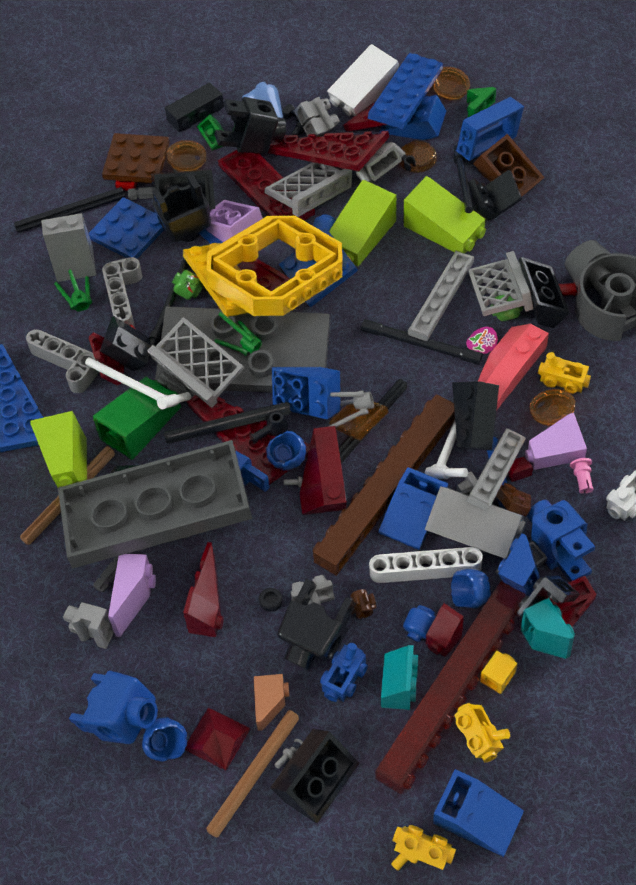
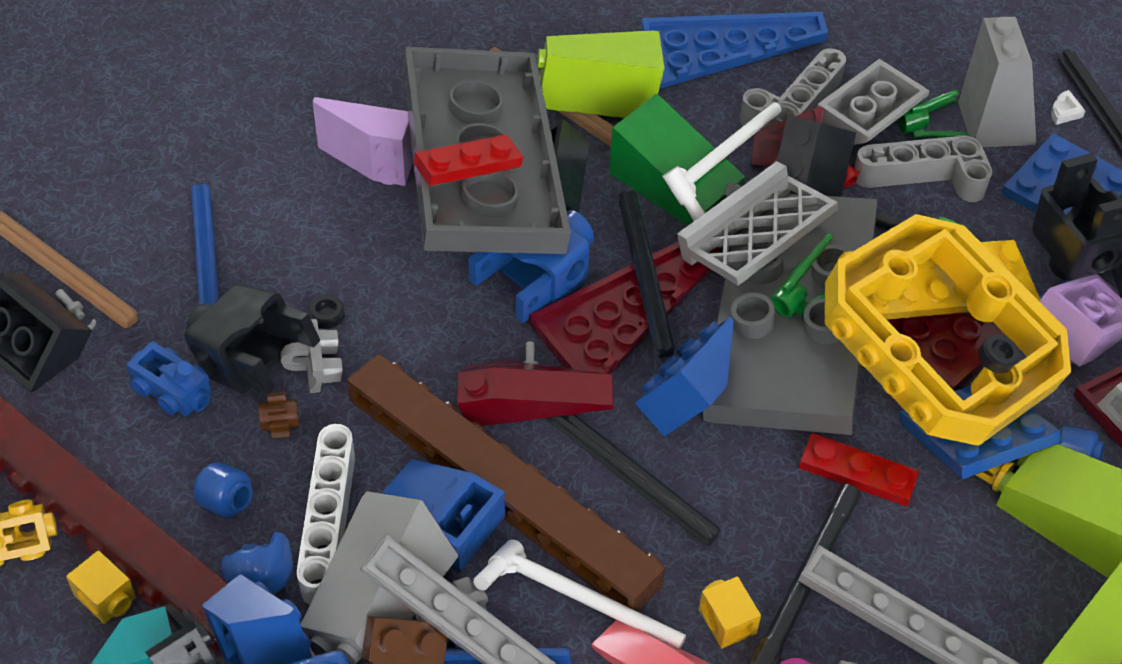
camera: 90 degrees right, 5 degrees down
light grey hips [63,602,114,649] -> none
blue piece [69,671,158,744] -> none
blue hair [142,717,187,762] -> none
dark red wedge [183,542,224,637] -> none
dark red slope [185,707,250,771] -> none
black bar [249,412,288,444] -> none
nougat slope [254,674,290,731] -> none
blue hair [266,431,306,471] -> none
light grey plant [328,390,374,427] -> none
clear orange tile [329,402,388,440] -> none
teal slope [381,645,418,710] -> none
dark red slope [426,603,464,657] -> none
black wedge [452,381,499,451] -> none
none -> blue axle [191,183,219,305]
none -> red plate [413,134,524,186]
none -> yellow brick [699,576,761,649]
none -> red plate [799,433,920,507]
none -> light grey slope [817,59,930,145]
none -> black tile [978,334,1020,374]

